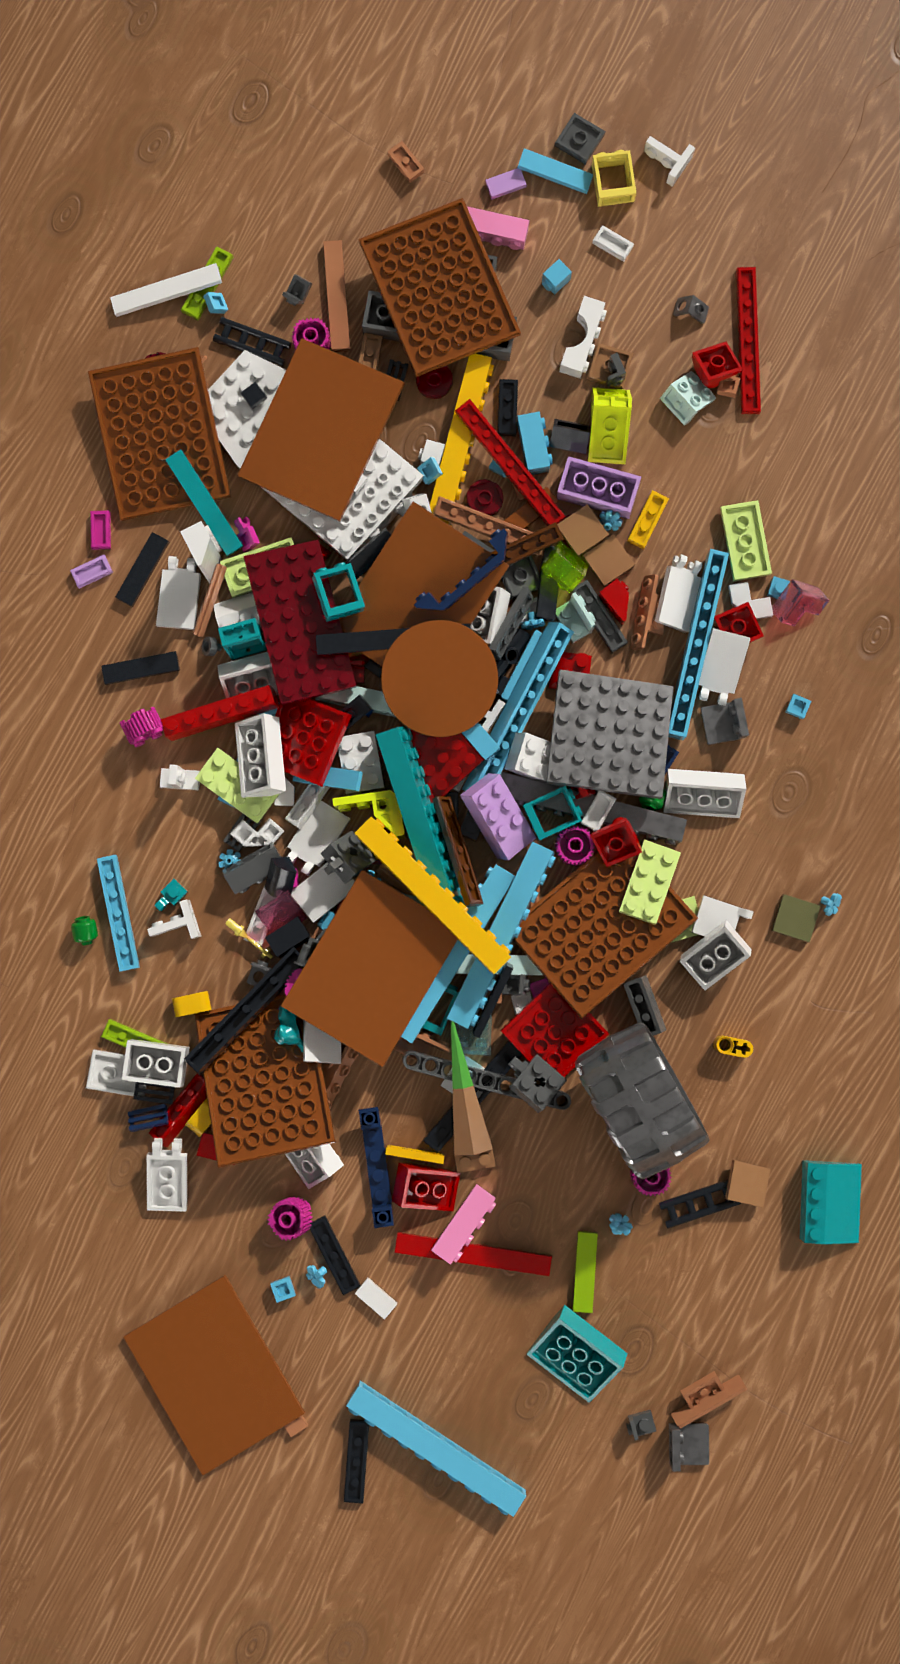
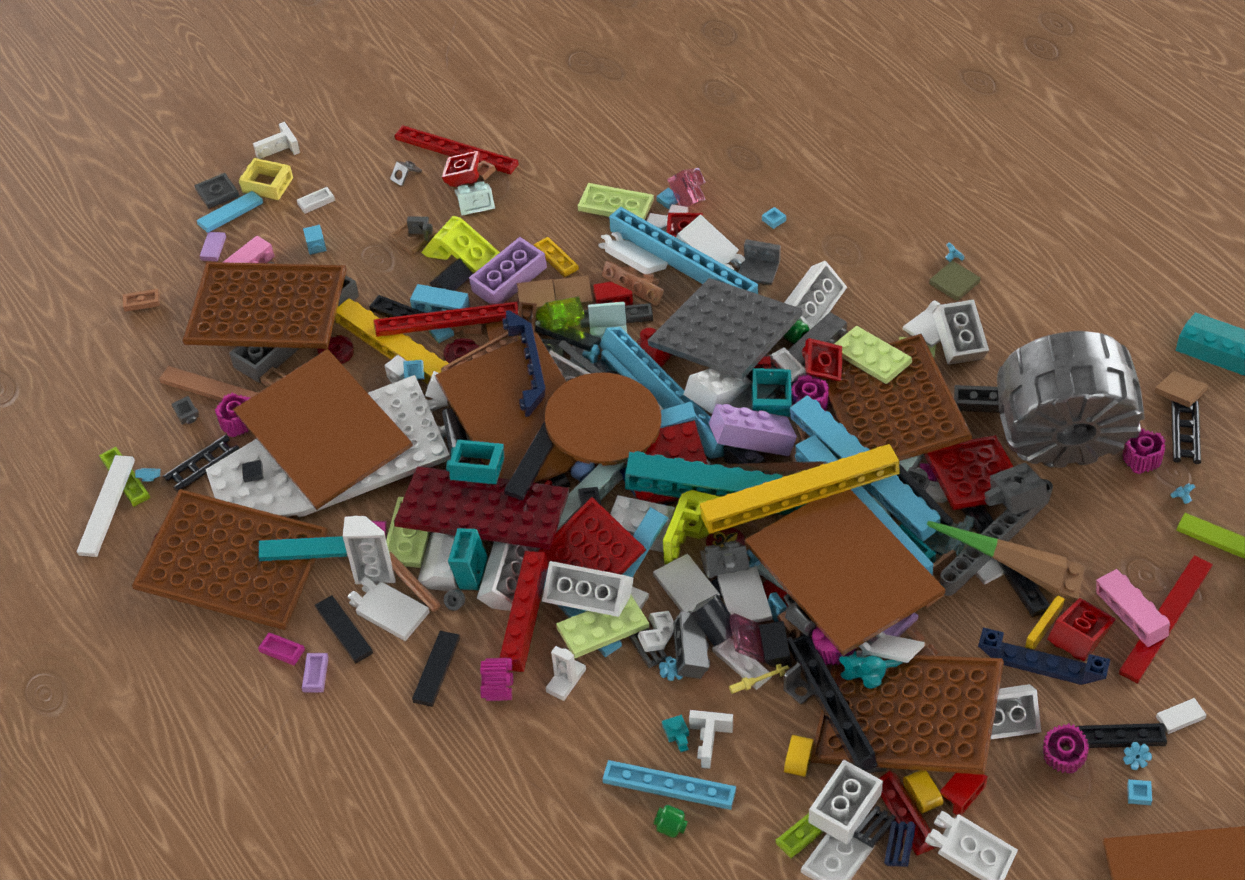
camera: 60 degrees left, 35 degrees down
white tile [285,784,330,830] -> none
white arch [559,296,607,379] -> none
medium azure plant [599,510,622,531] -> none

